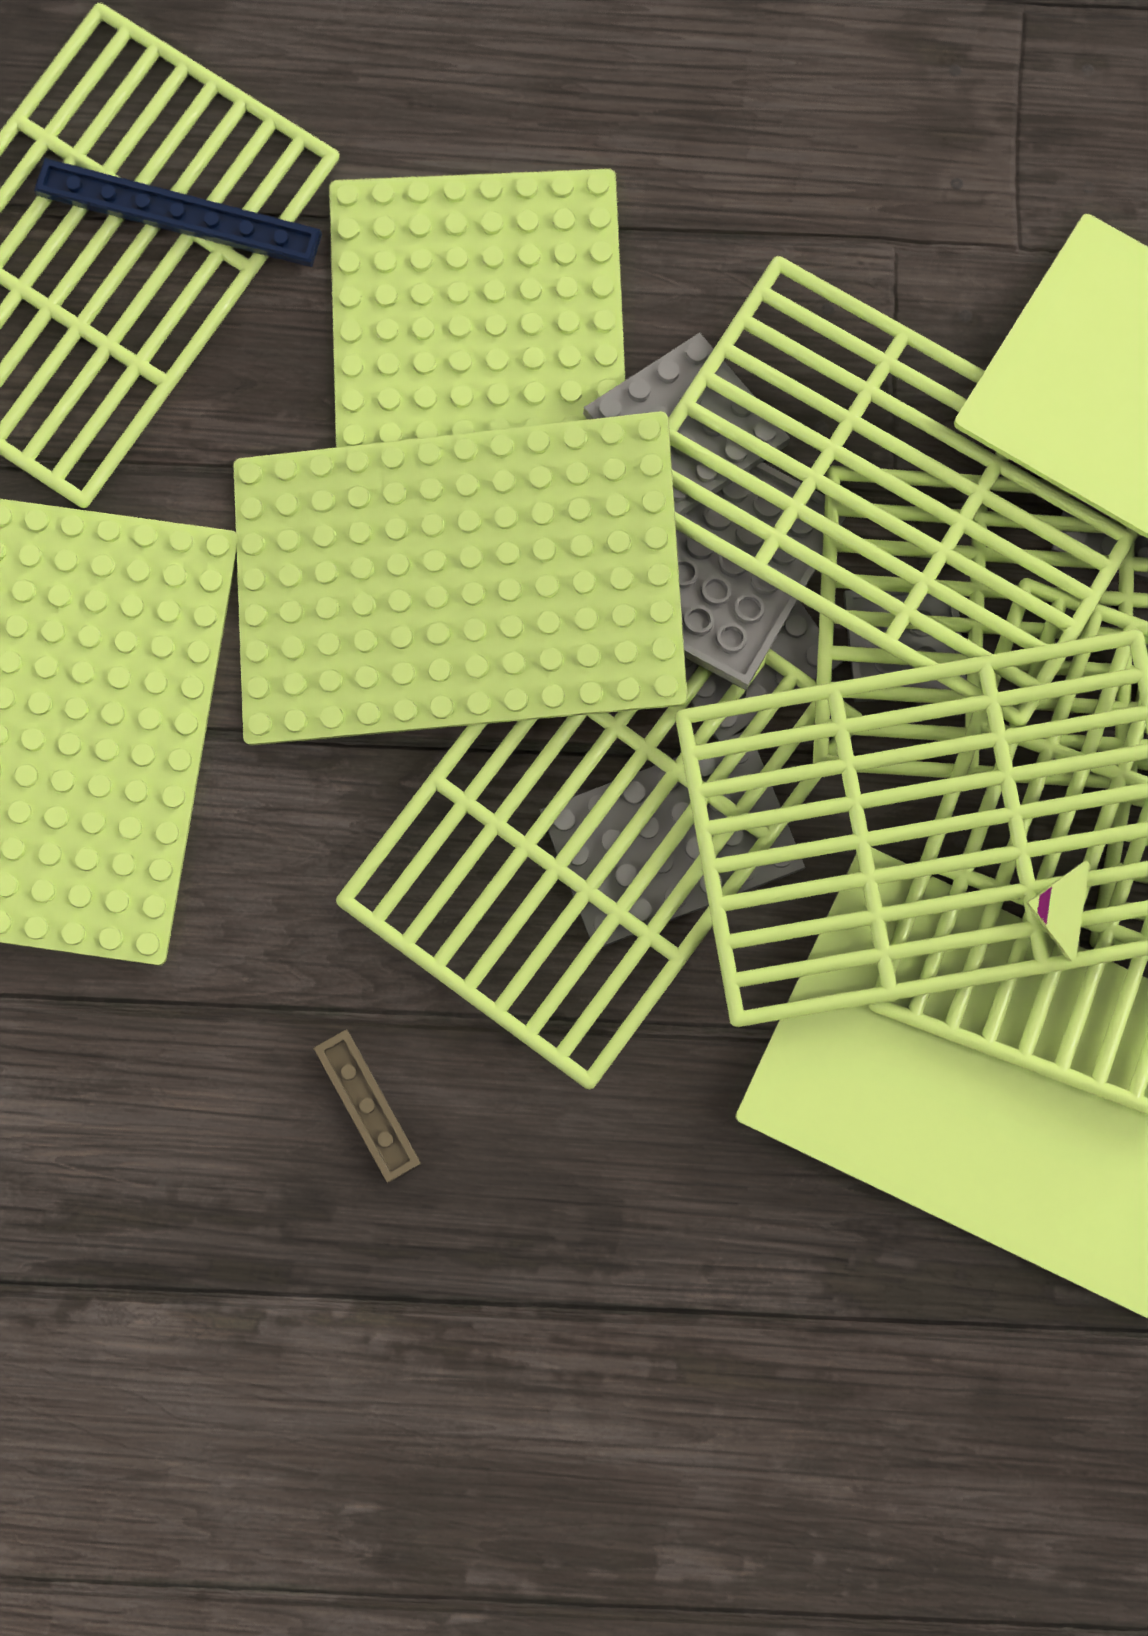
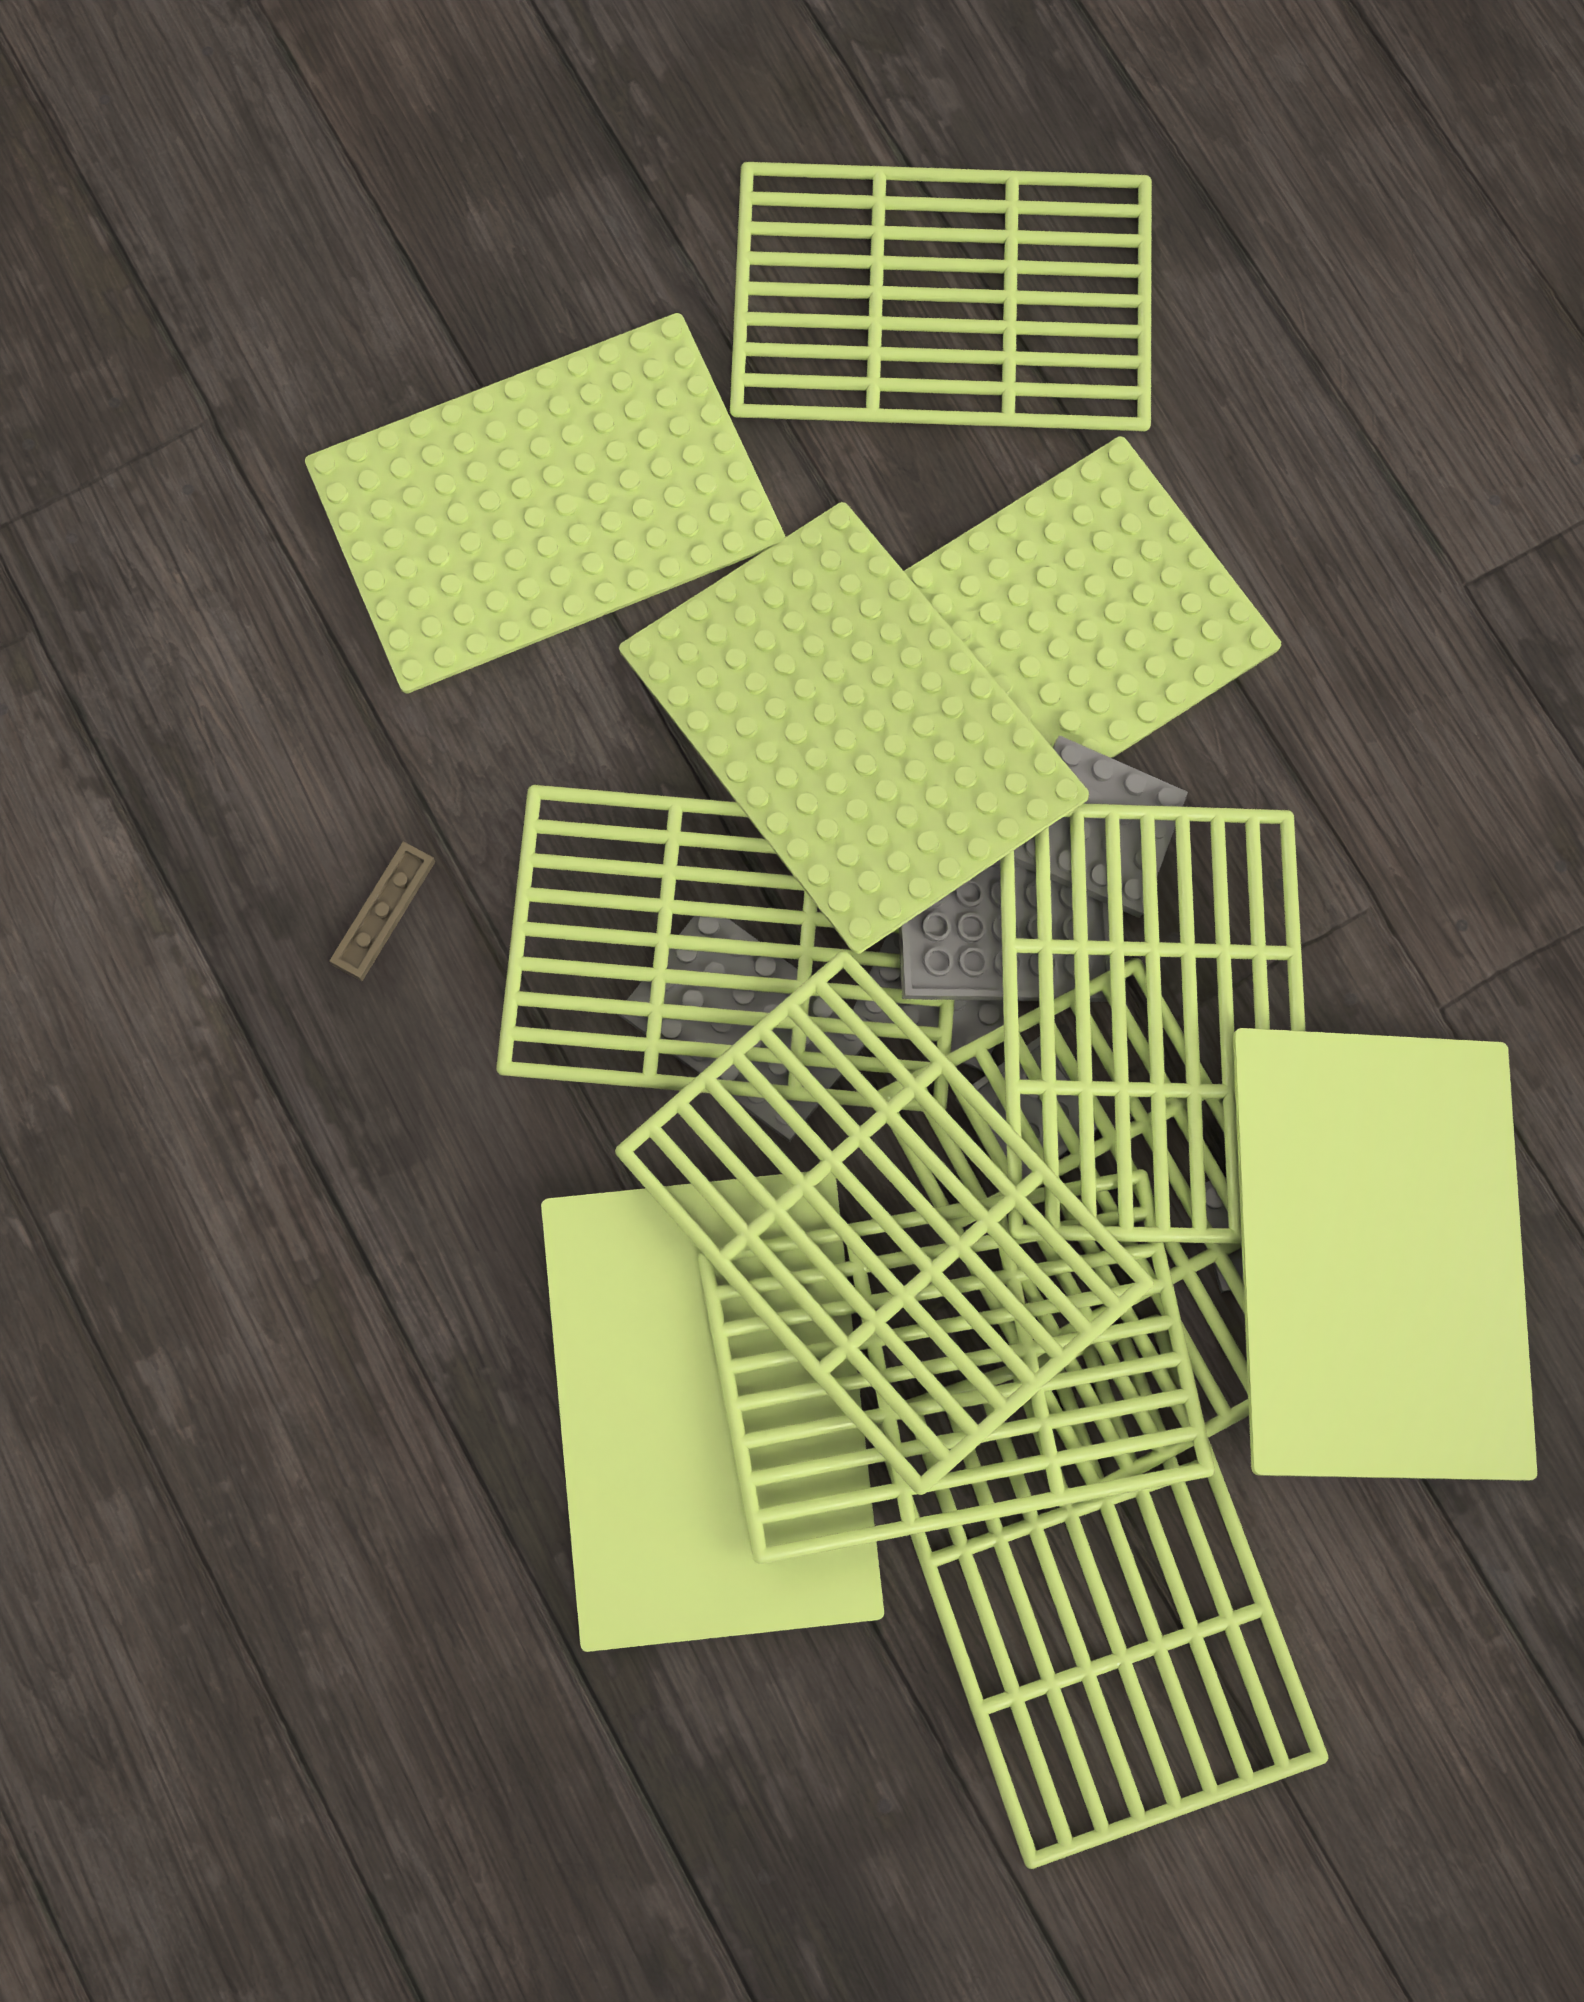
camera: 55 degrees right, 5 degrees down
dark blue tile [34,158,322,267] -> none
yellowish green tile [1026,860,1090,962] -> none

